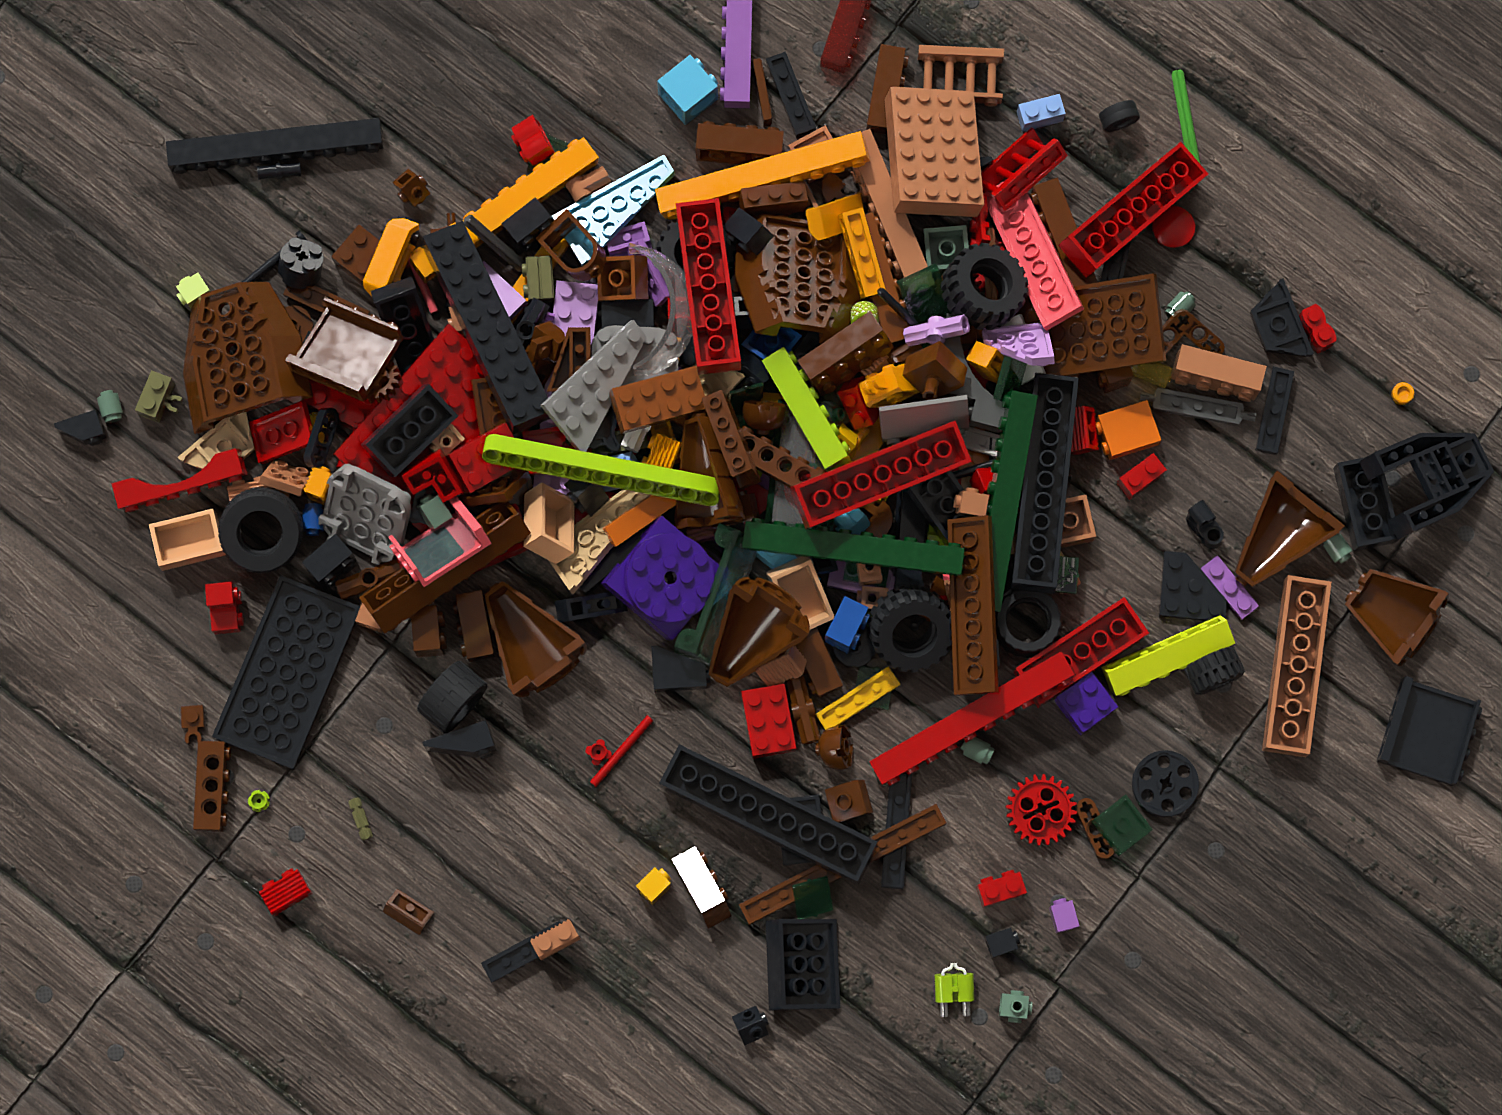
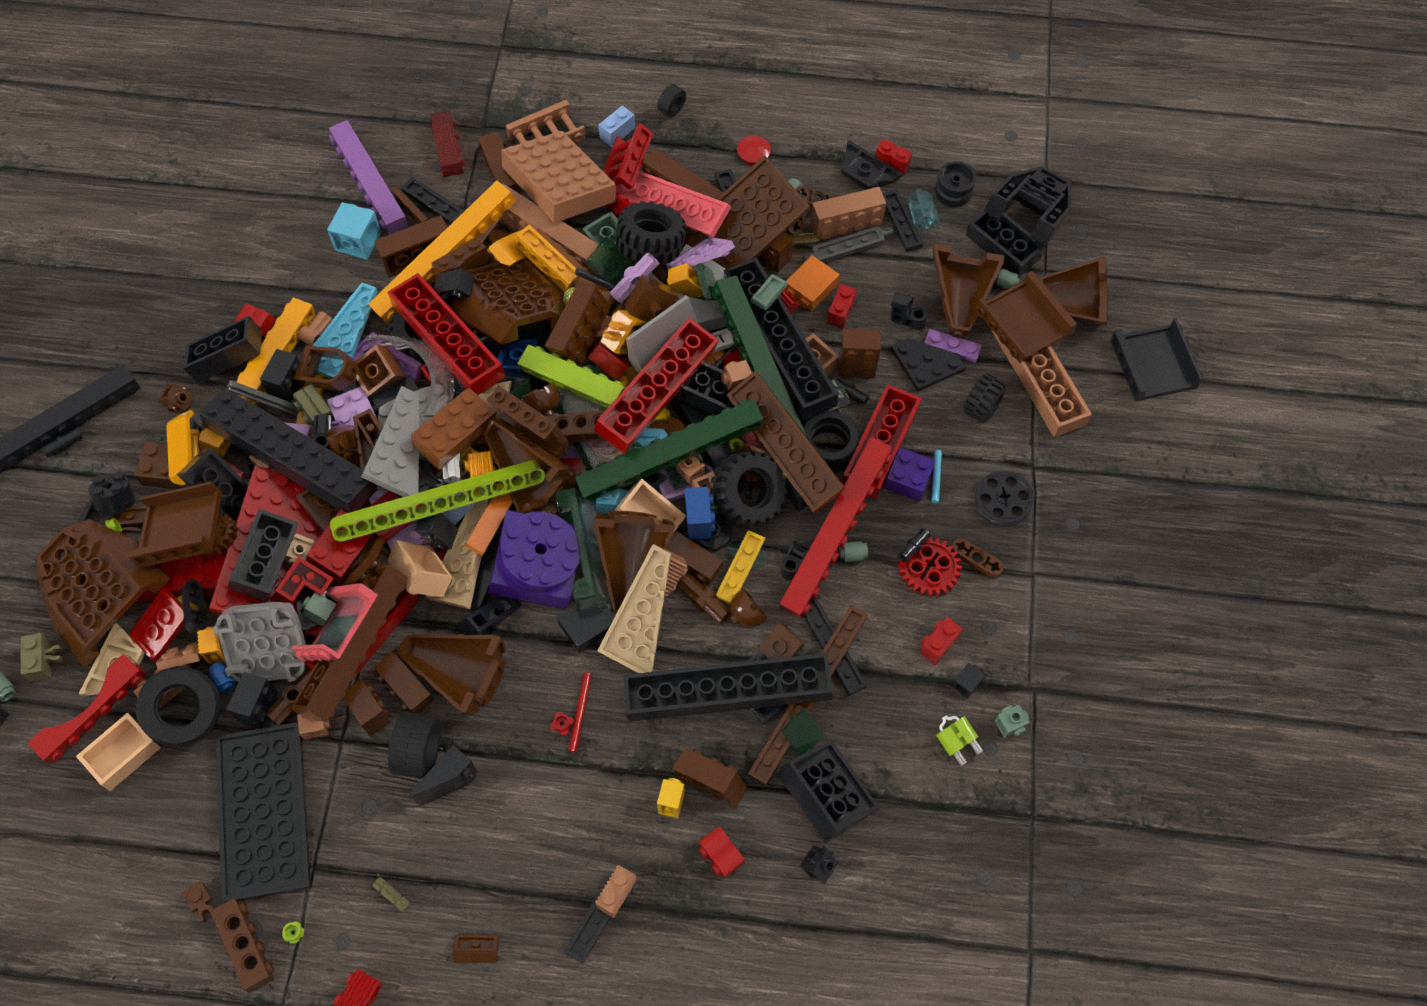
camera: 30 degrees left, 15 degrees down
yellowish green brick [176,273,210,309] -> none
red brick [205,582,244,635] -> none
red brick [741,684,796,759] -> none
medium lavender brick [1049,898,1079,933] -> none
red brick [1058,142,1208,278] -> none
clear green tile [1092,794,1153,856] -> none
neon yellow brick [1101,615,1235,696] -> none
bright green axle [1172,70,1200,163] -> none
light orange tile [1391,382,1414,405] -> none
none -> lime plate [105,518,122,533]
none -> black brick [183,316,262,383]
none -> tan wing [598,544,672,673]
none -> red brick [698,826,745,879]
none -> sand green tile [751,274,787,310]
none -> black piece [781,541,809,580]
none -> black pin [833,378,869,406]
none -> reddish brown brick [838,329,881,379]
none -> black pin [898,528,931,563]
none -> clear light blue brick [907,188,939,231]
none -> medium azure bar [931,450,942,504]
none -> black wheel [935,161,976,207]
none -> reddish brown panel [976,271,1077,363]

